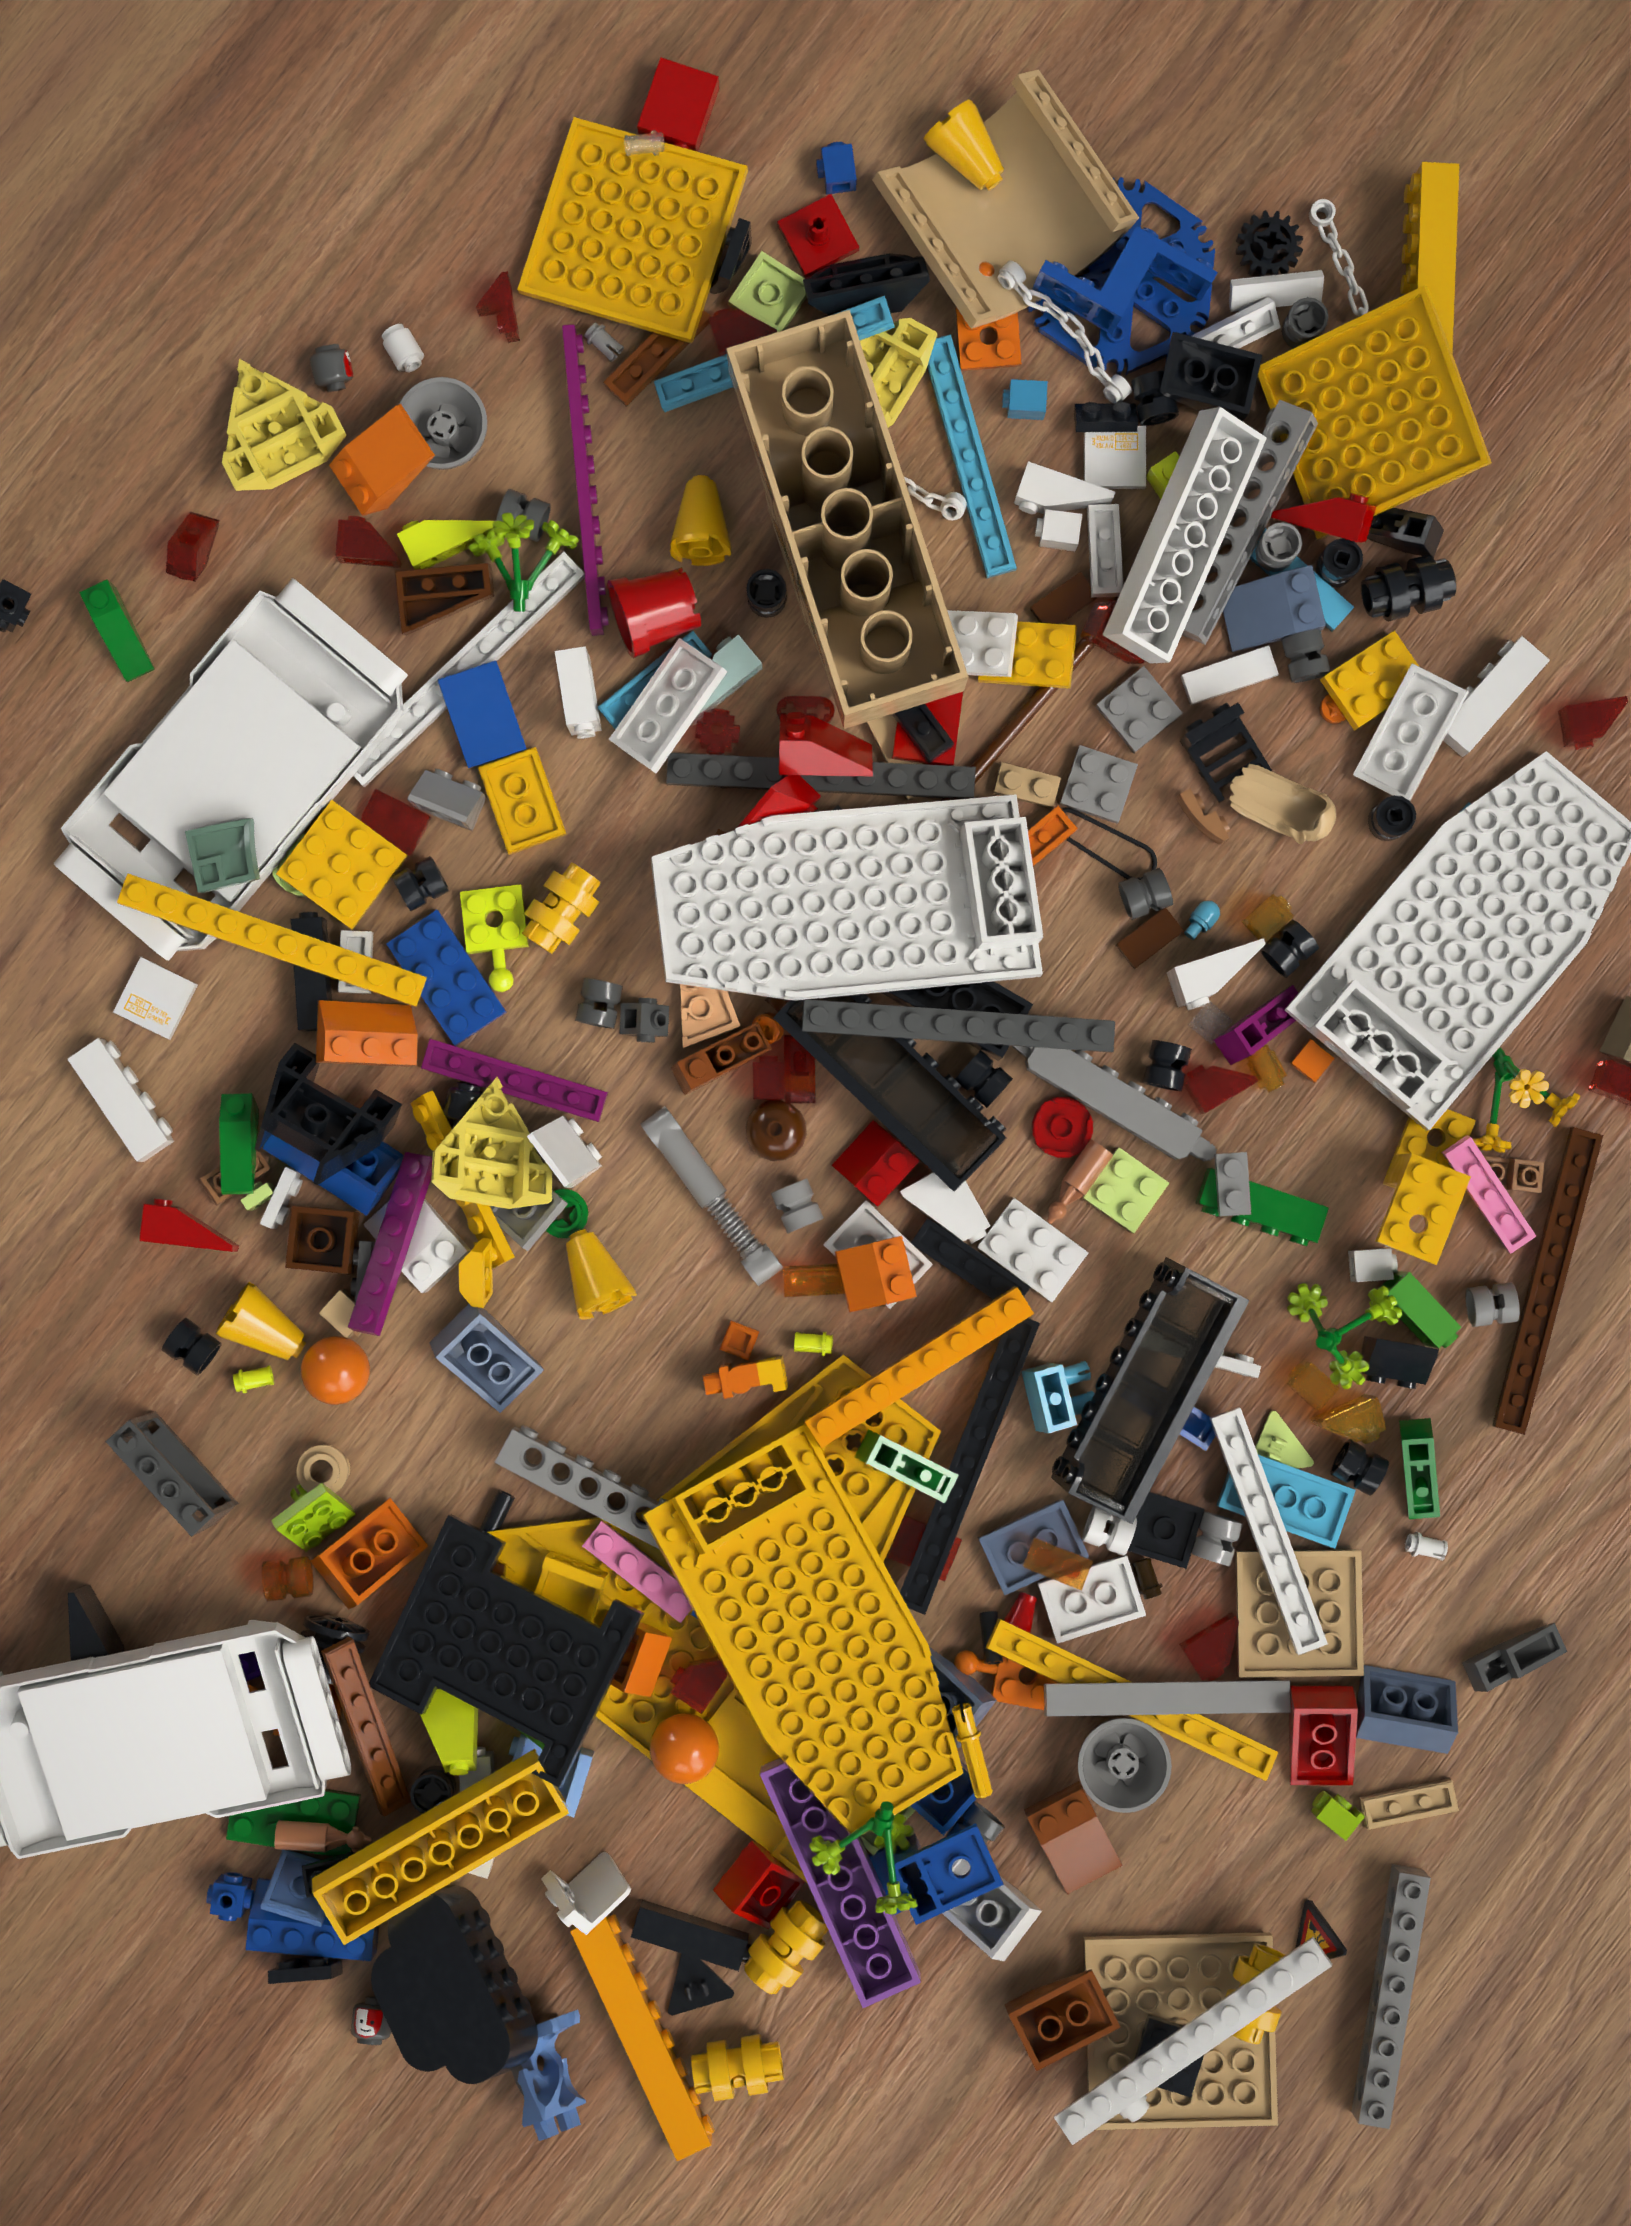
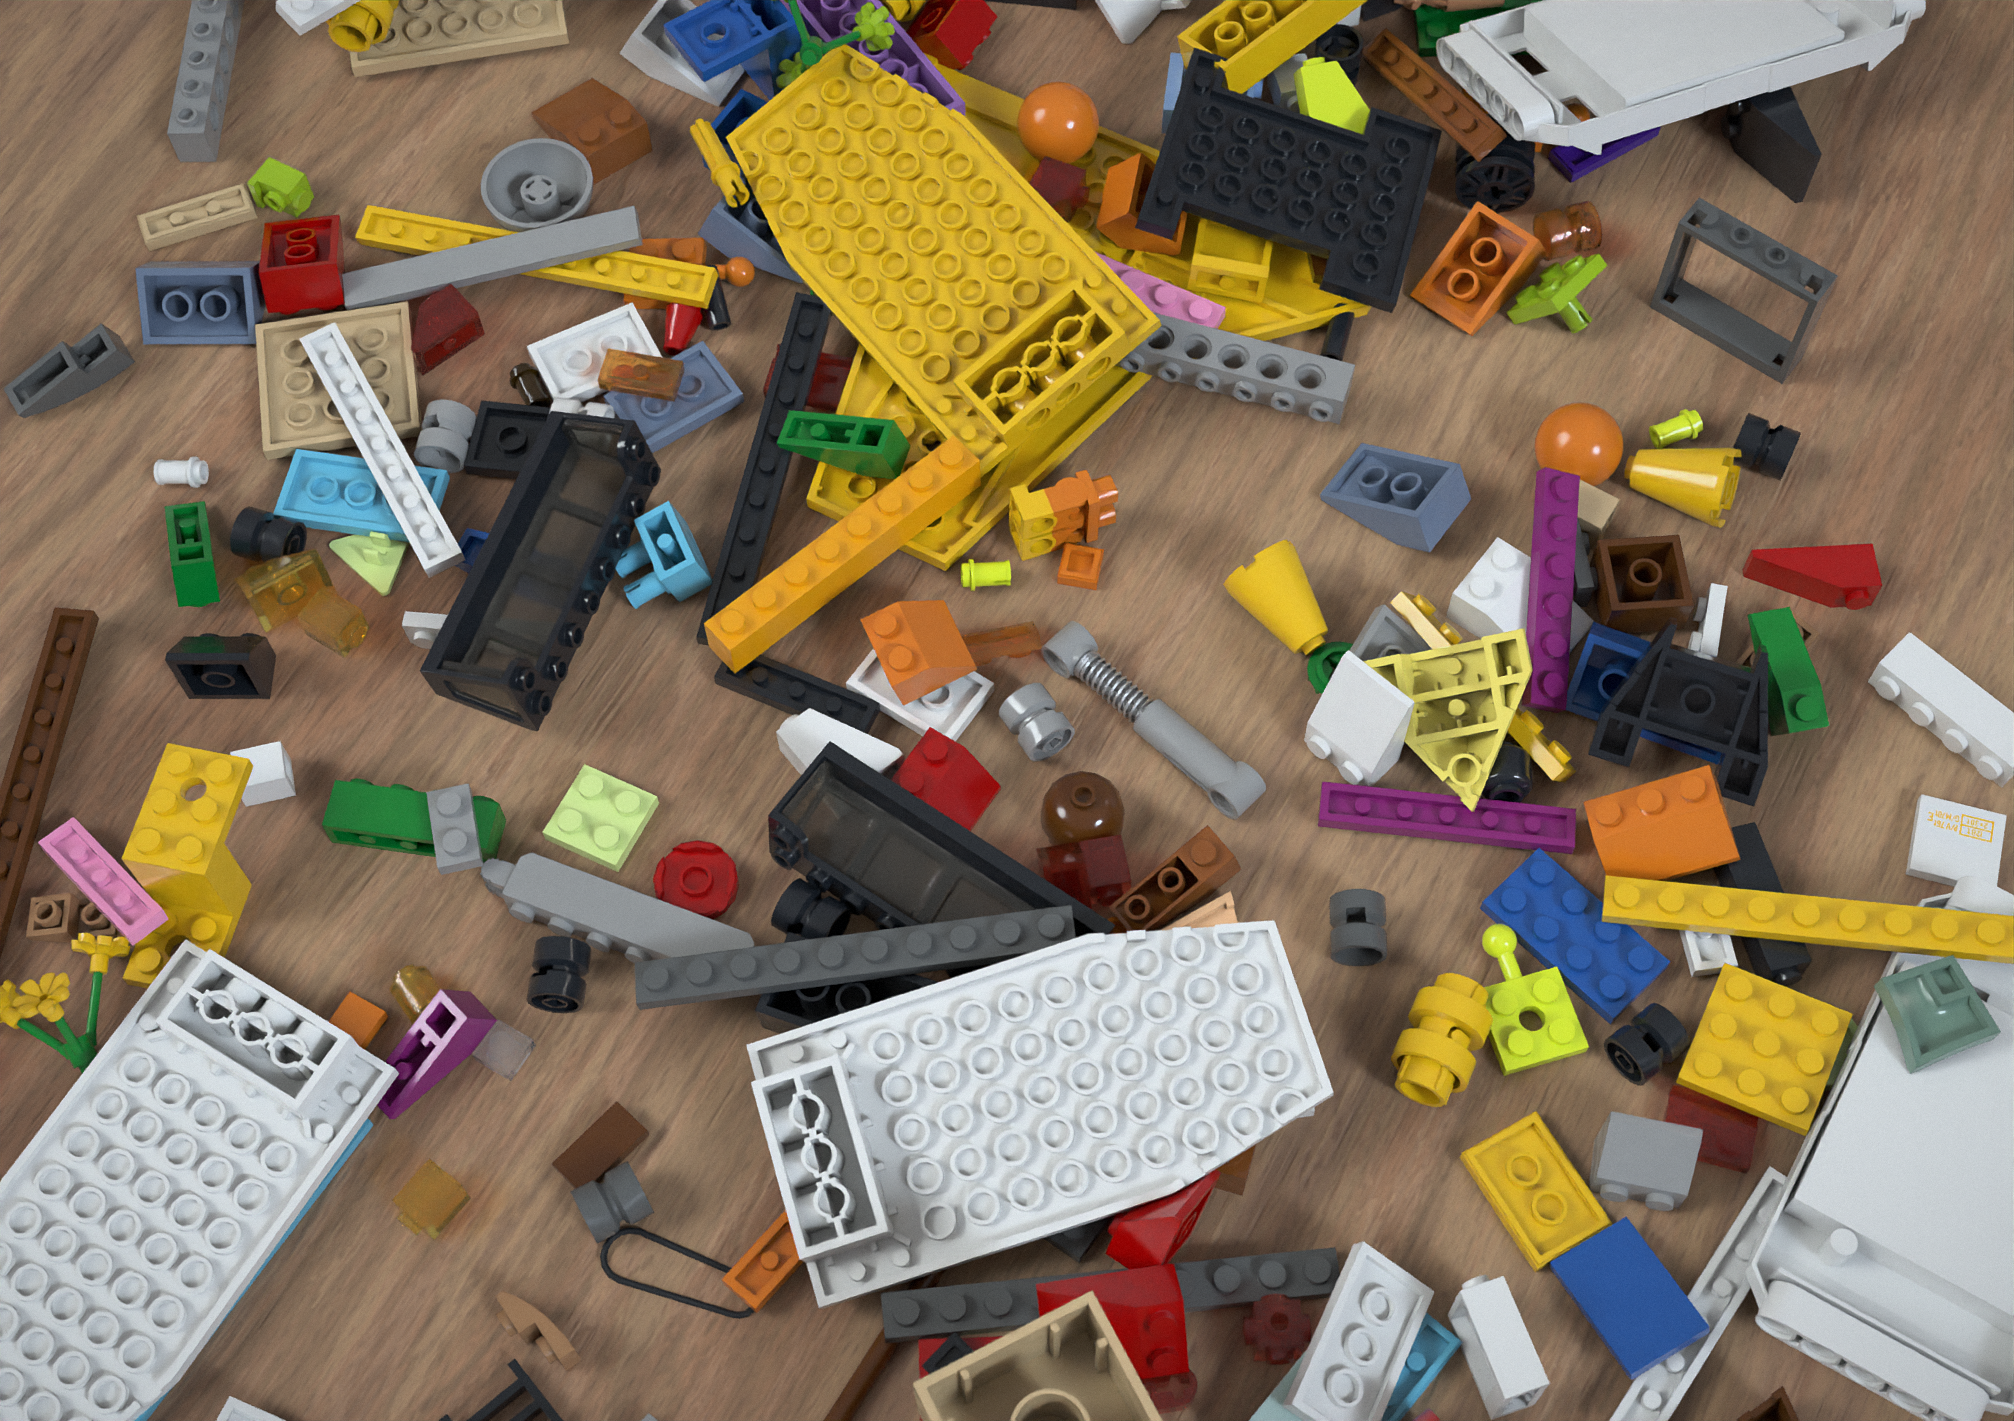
camera: 175 degrees right, 25 degrees down
yellowish green plate [241,1181,275,1211] -> none
tan piece [297,1444,350,1493] -> none
yellow slope [459,1238,493,1308] -> none
dark grey brick [620,998,669,1043] -> none
dark grey wheel [946,1801,1005,1848] -> none
white plate [977,1198,1088,1302] -> none
tan plate [993,762,1061,809] -> none
nougat wheel [1047,1140,1113,1224] -> none
light grey plate [1059,745,1138,824] -> none
white slope [1167,938,1265,1011] -> none
clear red slope [1183,1064,1258,1114] -> none
medium azure cylinder [1184,900,1220,940] -> none
tan hair [1229,764,1336,844] -> none
black wheel [1260,919,1319,978] -> none
lime plant [1287,1283,1402,1389] -> none
piece [1295,1900,1347,1960] -> none
black wheel [1368,795,1416,841] -> none
bright green window [1377,1271,1461,1349] -> none
light grey wheel [1466,1282,1520,1327] -> none

